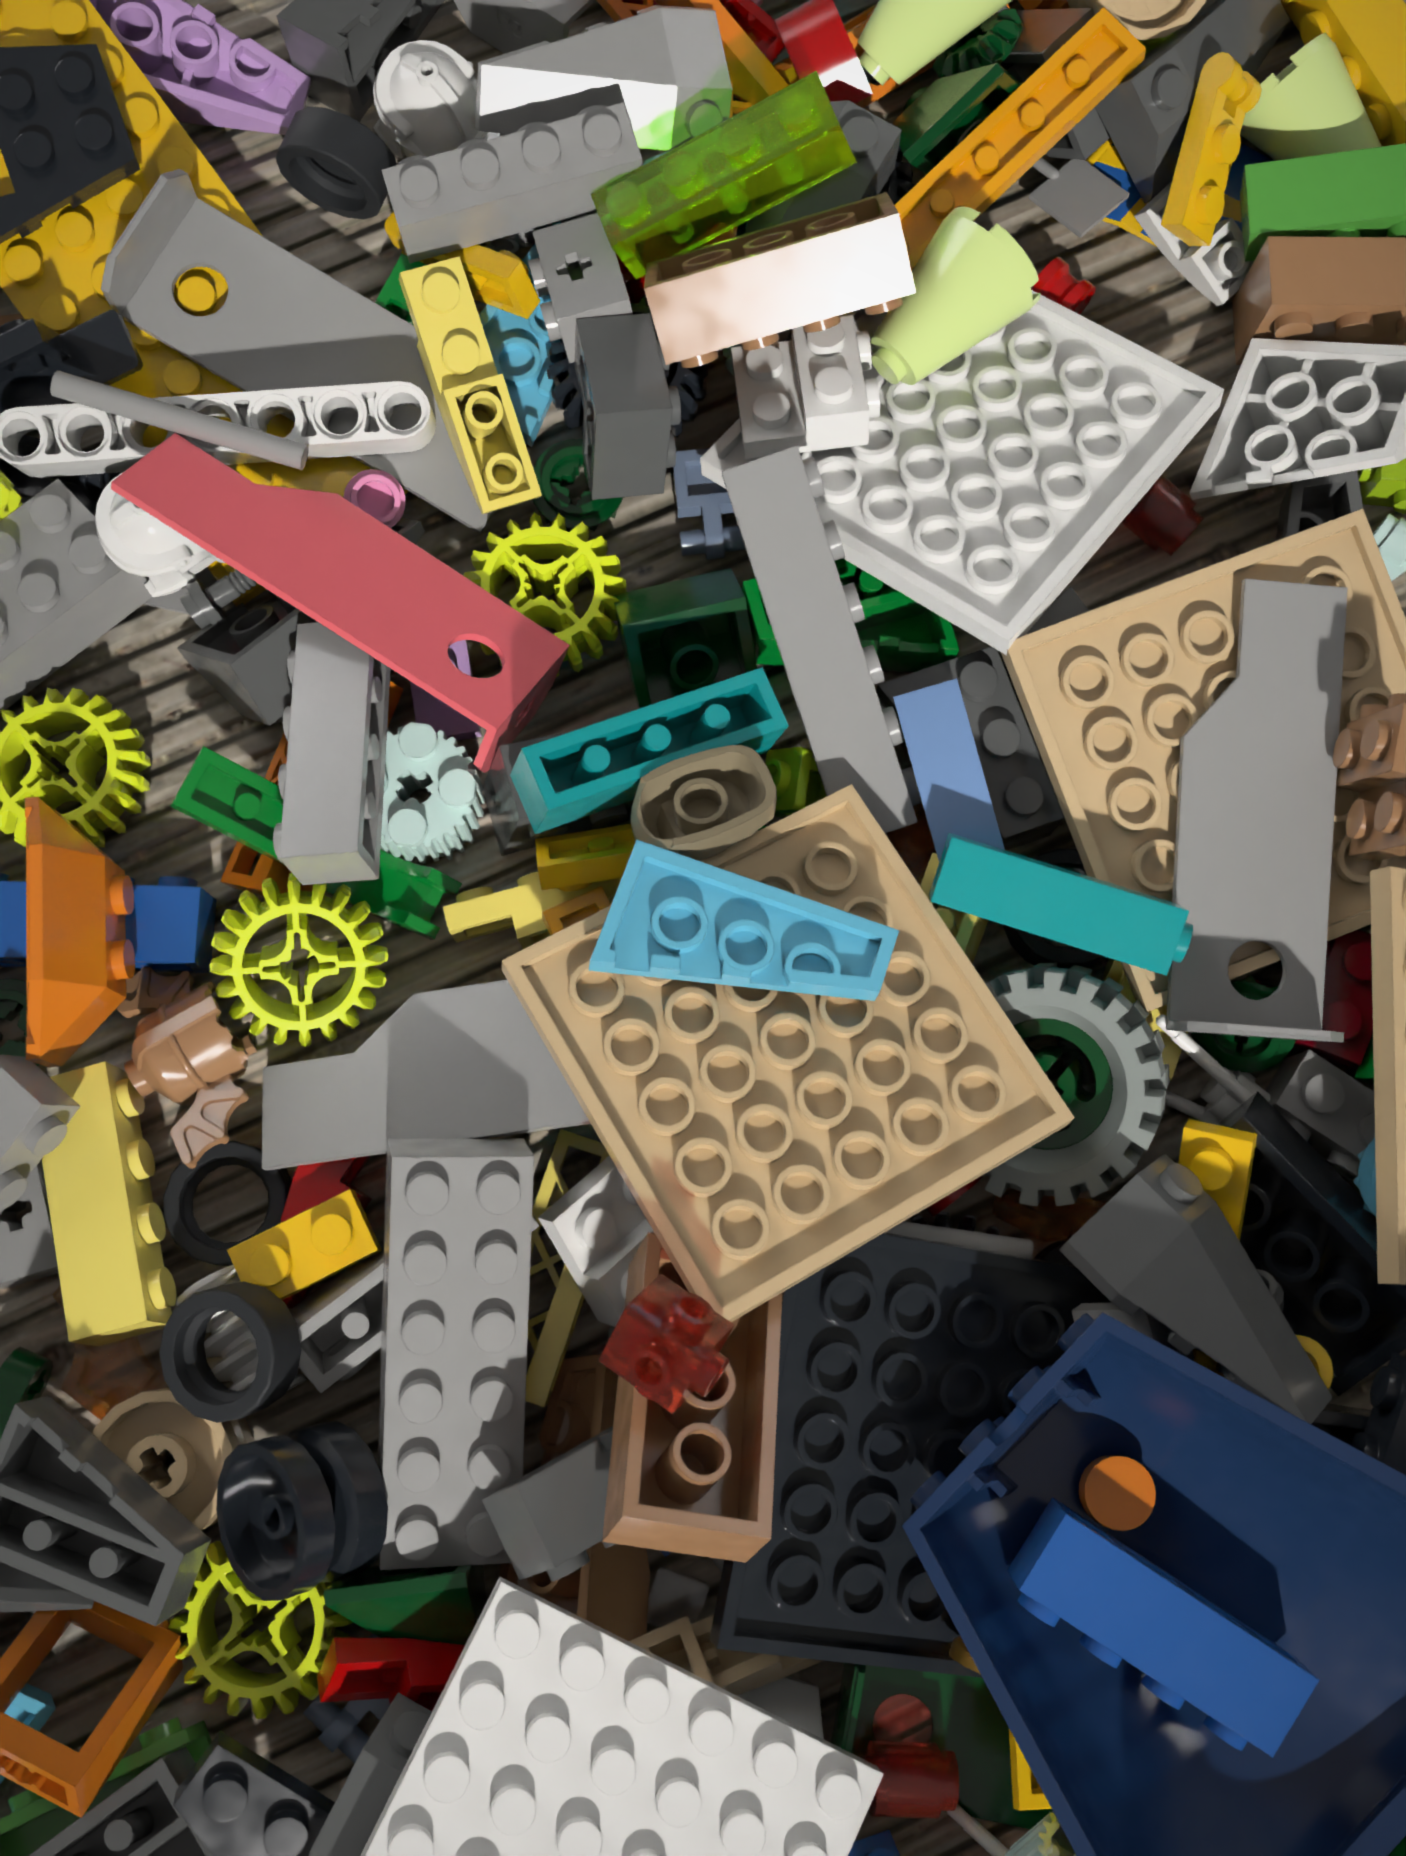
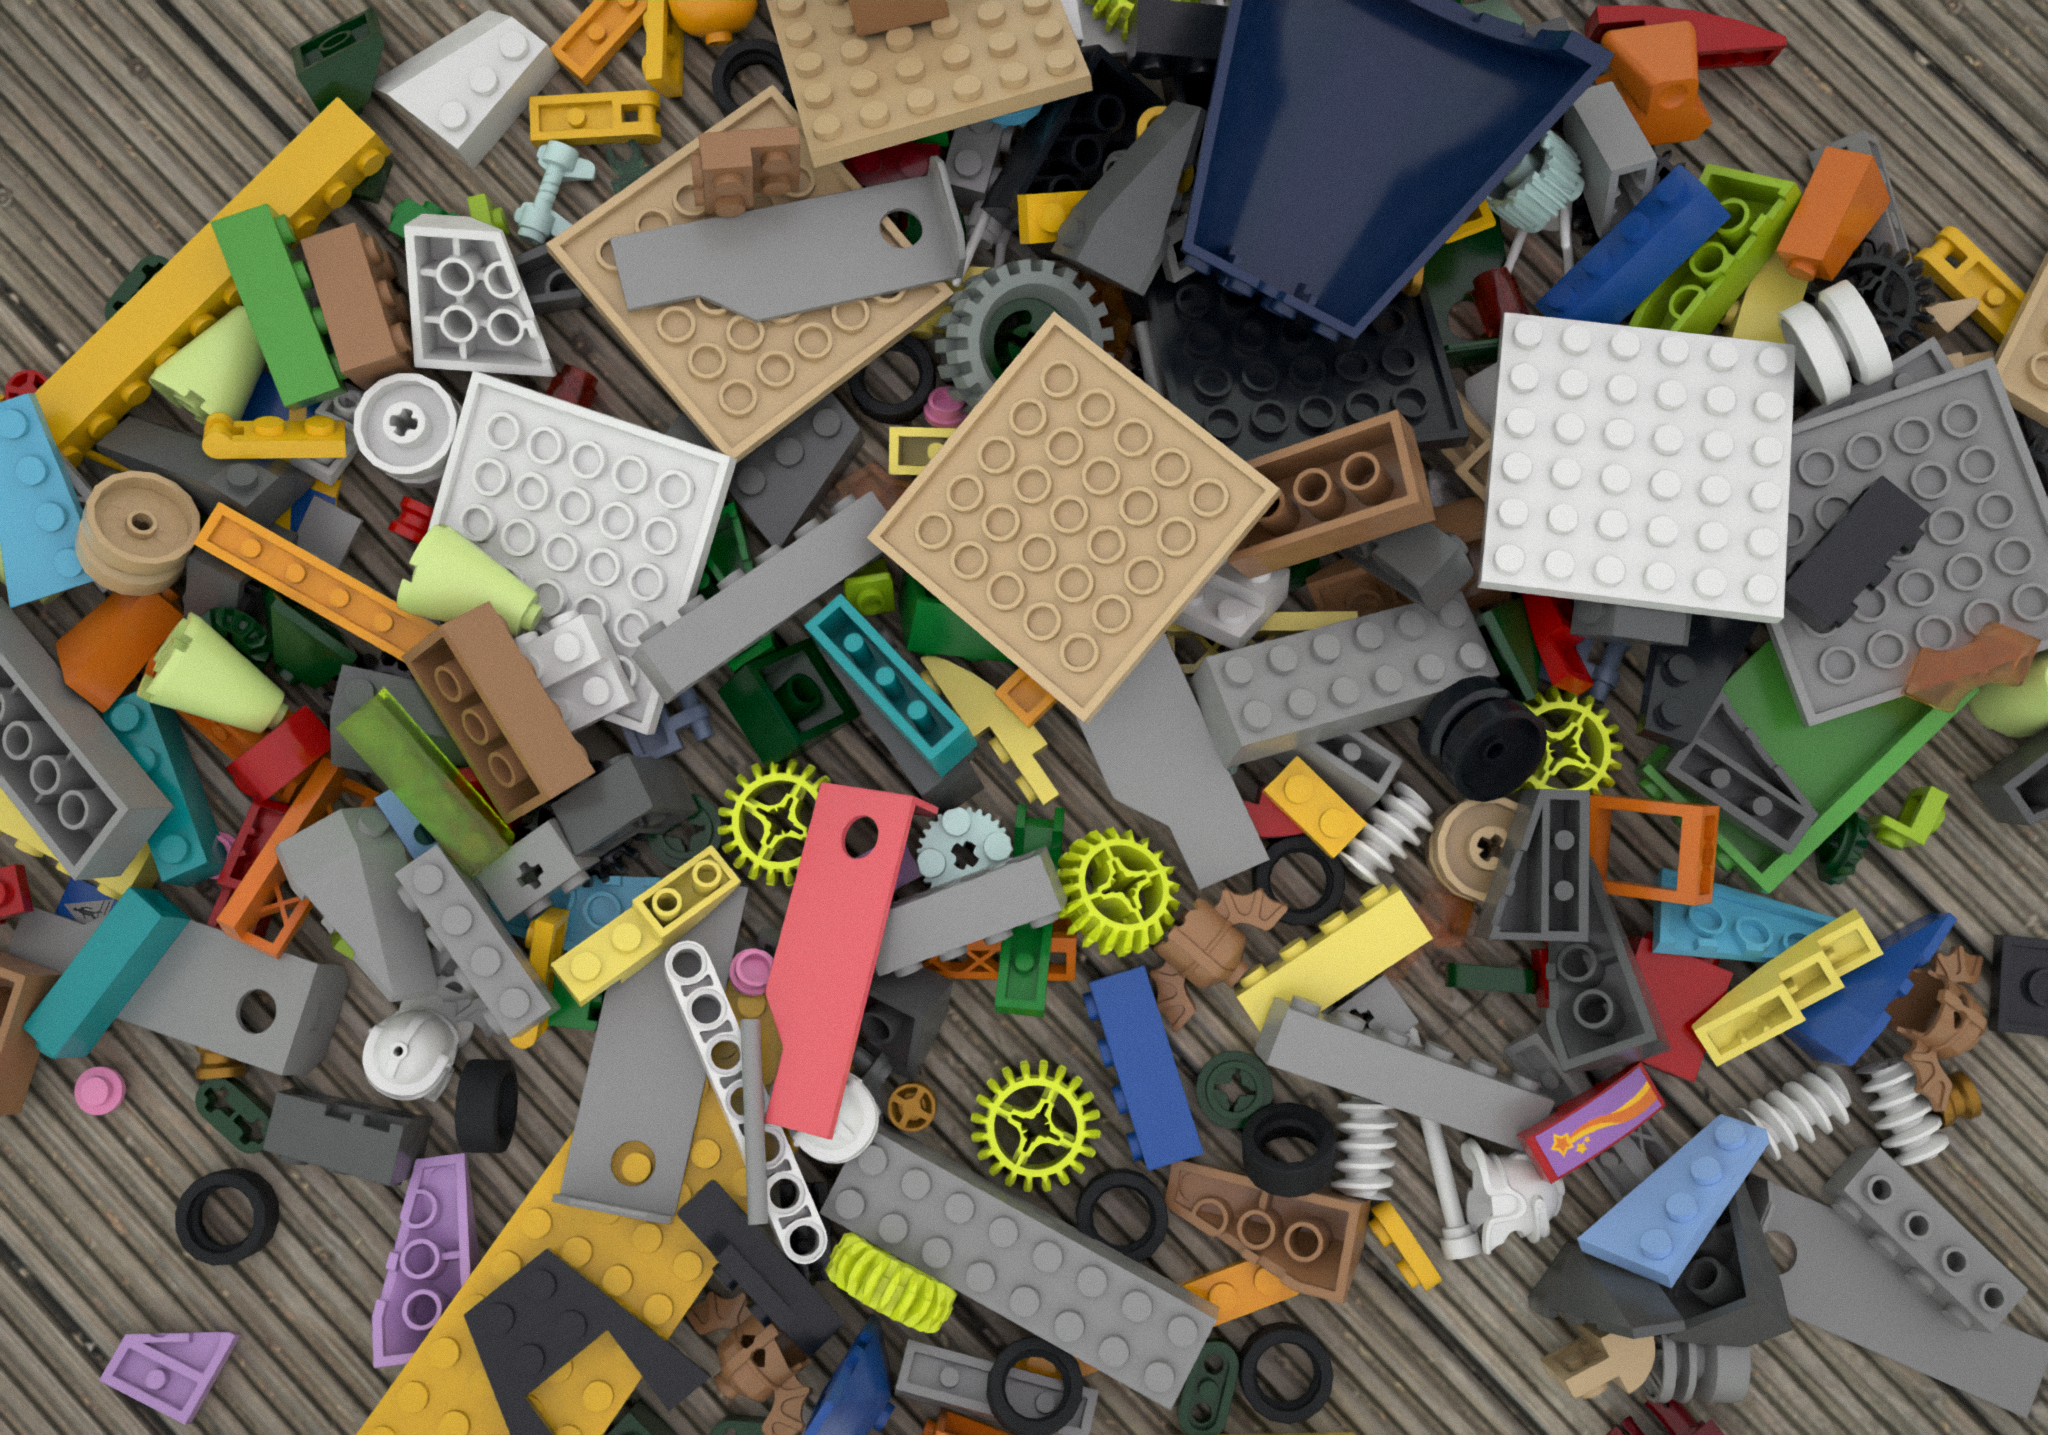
camera: 105 degrees left, 5 degrees up
orange wedge [25,797,135,1067] -> none
black tyre [159,1281,302,1423] -> none
yellow plate [535,824,635,891] -> none
medium azure wing [589,840,899,1001] -> none
clear red brick [598,1274,735,1414] -> none
dark tan piece [630,745,777,861] -> none
medium blue slope [893,678,1005,861] -> none
teal brick [928,833,1193,976] -> none
blue brick [1007,1497,1320,1758] -> none
orange tile [1079,1455,1156,1531] -> none
none -> white wheel [353,373,462,489]
none -> pearl gold wheel [888,1080,937,1132]
none -> bright pink plate [923,386,968,428]

